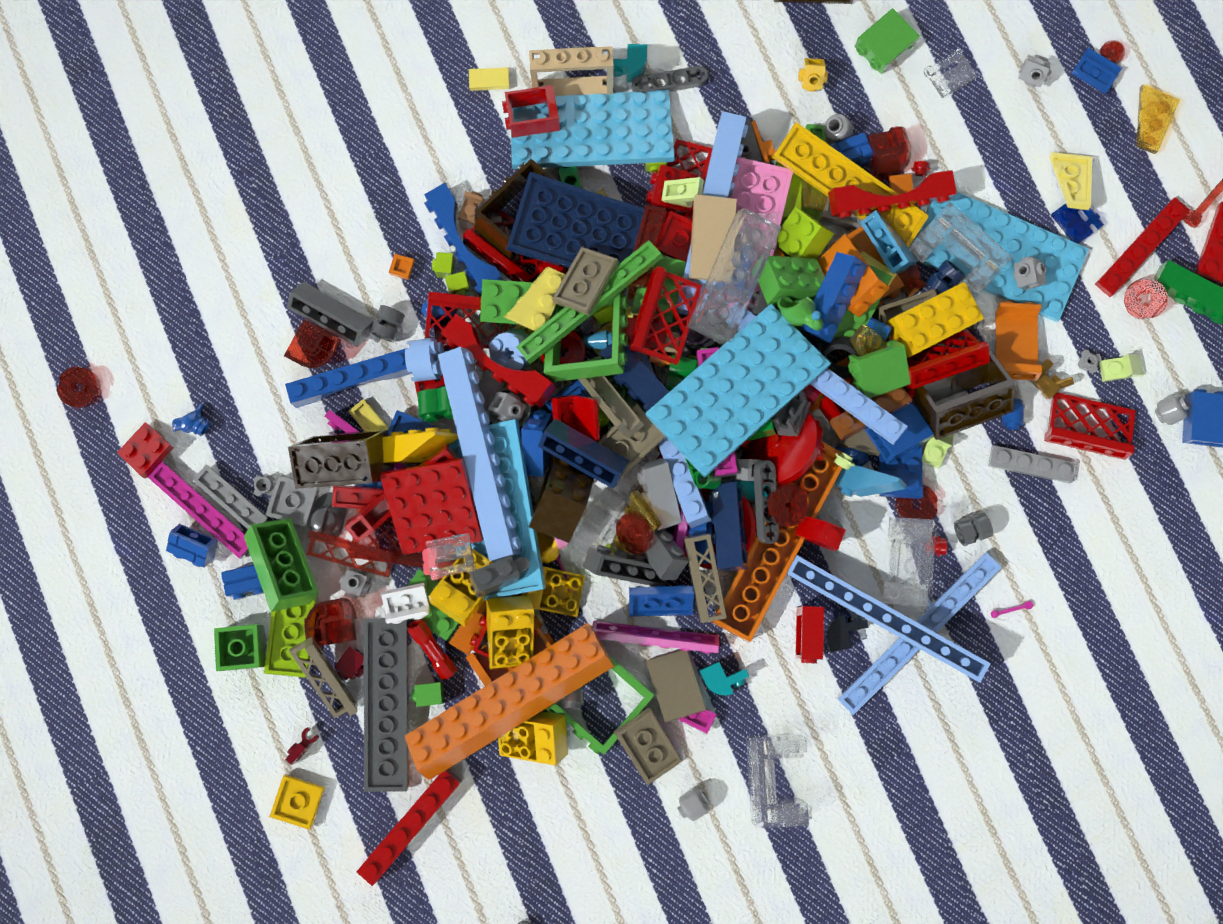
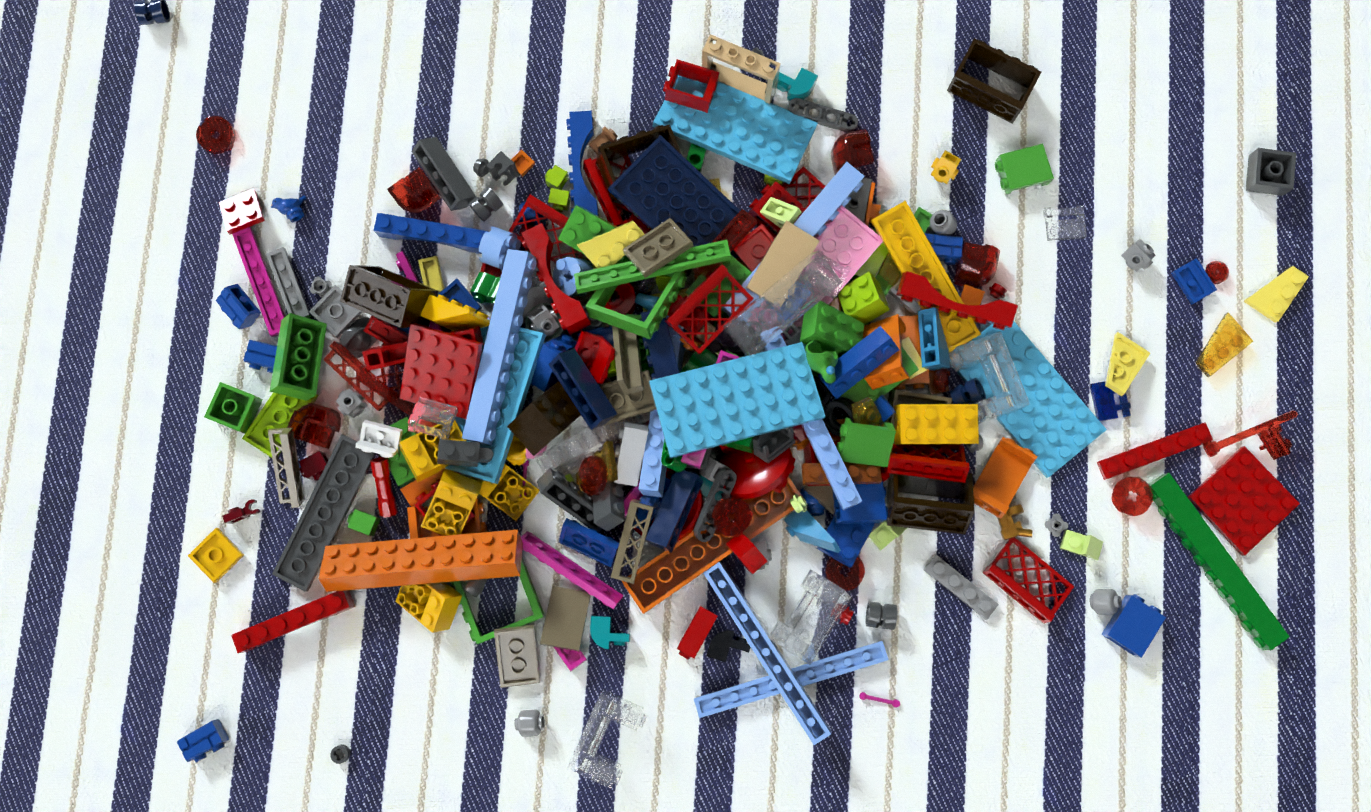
camera: 30 degrees right, 0 degrees up
light yellow tile [469,67,510,91] -> none
blue brick [1002,398,1025,430] -> none
light grey brick [1013,256,1046,290] -> none
none -> dark grey plate [473,158,489,177]
none -> dark grey hinge [487,151,520,186]
none -> clear red brick [831,129,874,175]
none -> light yellow wing [1244,266,1309,323]

